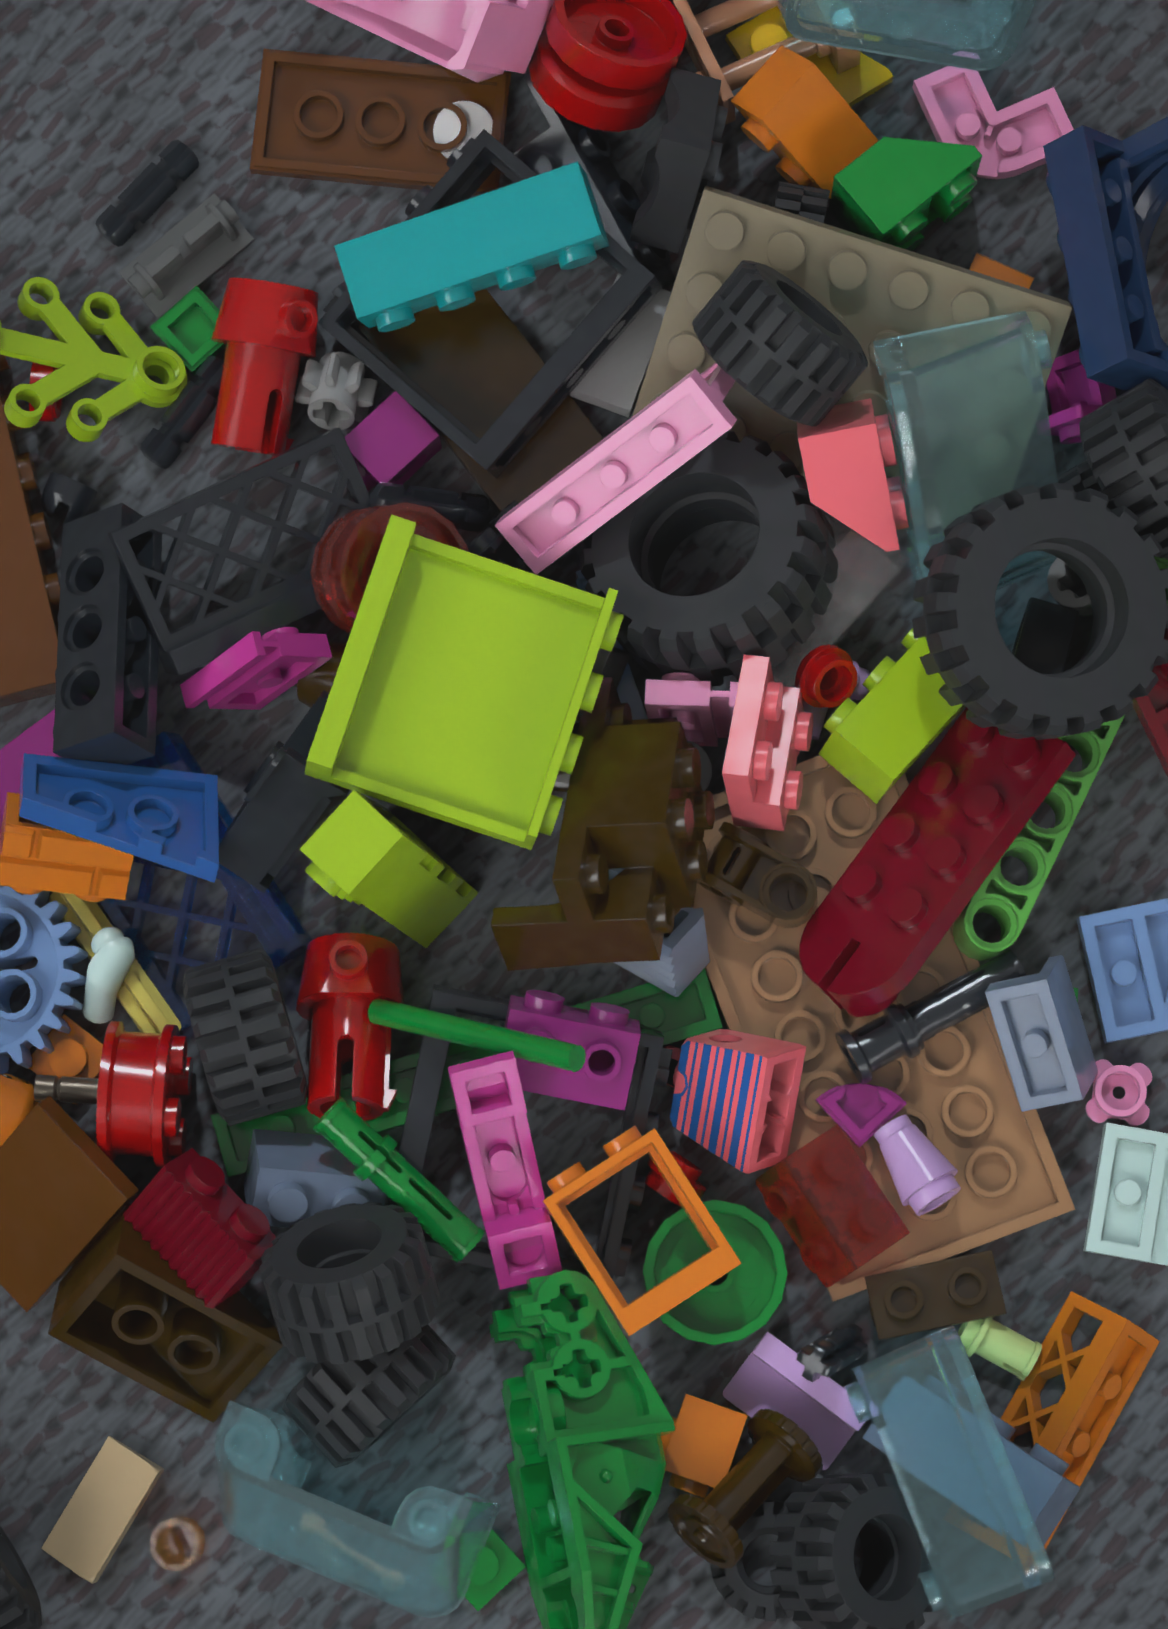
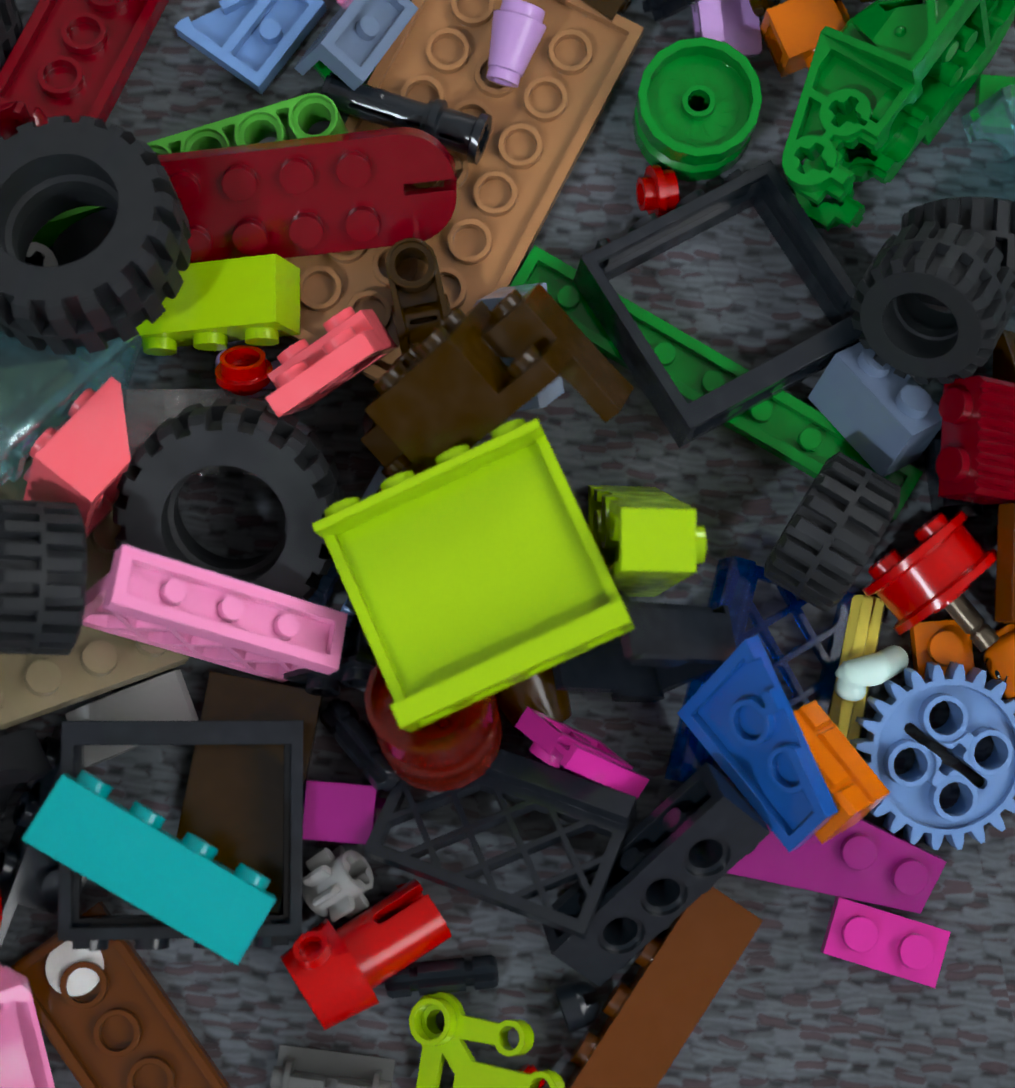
camera: 140 degrees left, 0 degrees up
green tile [150,285,227,376] -> none
red piece [296,933,404,1121] -> none
green pin [313,1097,485,1263] -> none
green bar [368,998,586,1072] -> none
dark pink slope [448,1051,563,1290] -> none
magenta brick [504,990,641,1111] -> none
orange window [542,1125,742,1336] -> none
bright pink plate [644,672,739,747] -> none
coral torso [664,1029,806,1174] -> none
clear red bracket [755,1125,910,1288] -> none
magenta tile [815,1083,907,1148] -> none

